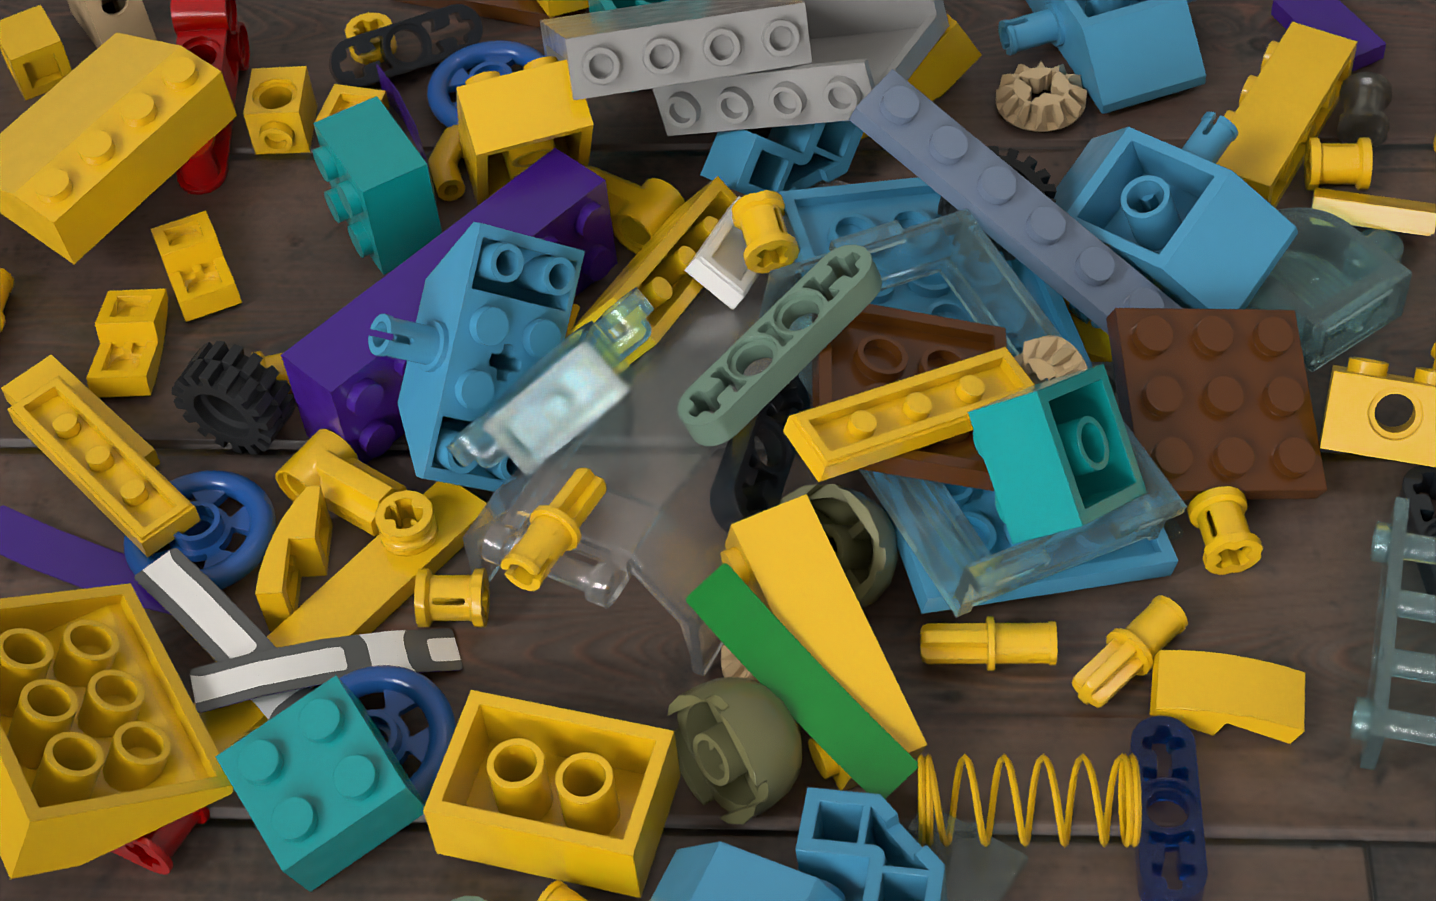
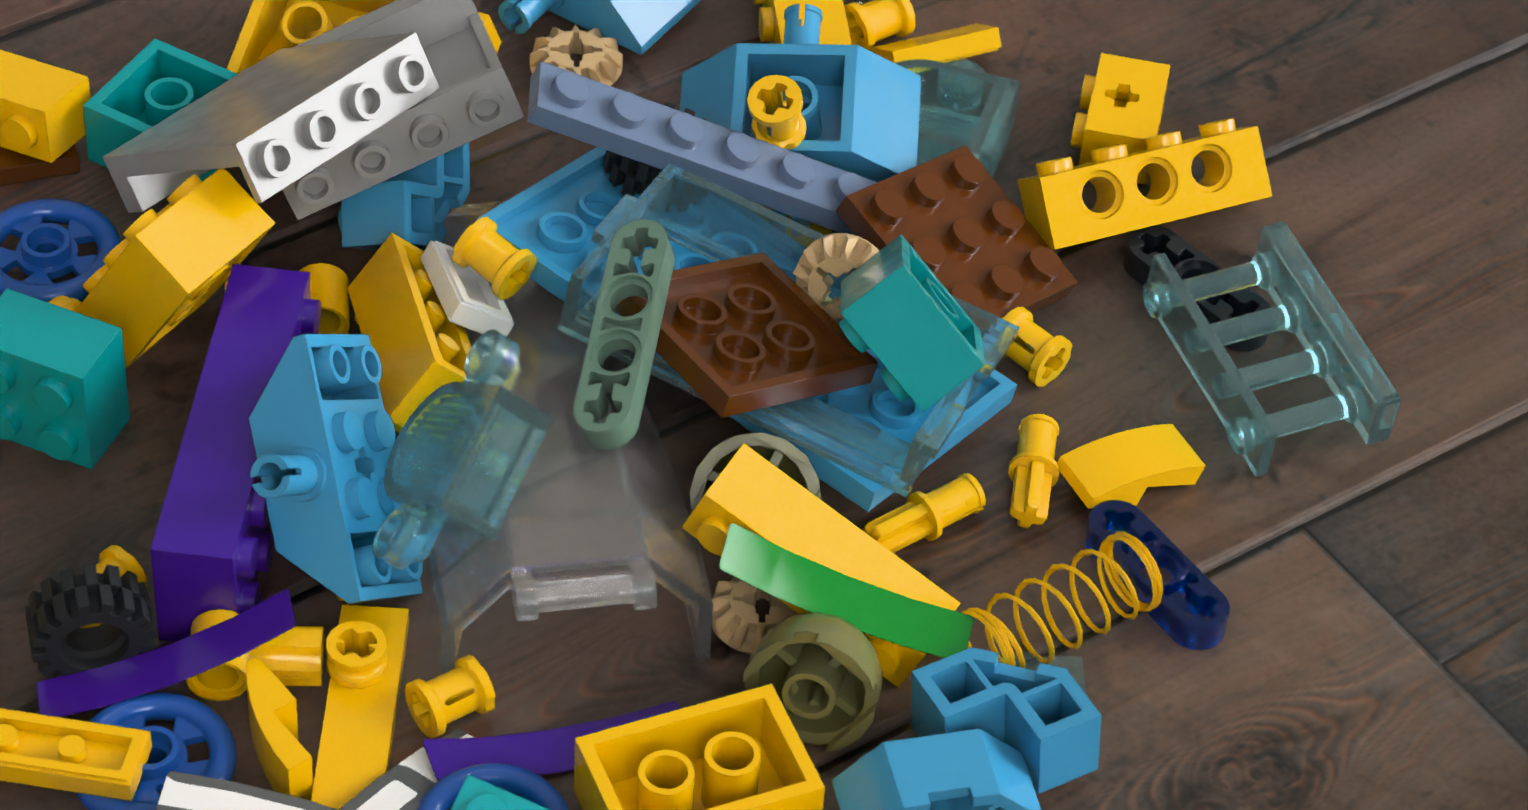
camera: 45 degrees left, 5 degrees down
yellow axle [501,467,607,591] -> none
black beam [710,375,810,533] -> none
yellow tile [783,347,1035,482] -> none
none -> dark purple sticker [36,589,295,717]
none -> dark purple sticker [423,701,681,781]
none -> yellow bush [747,74,807,150]

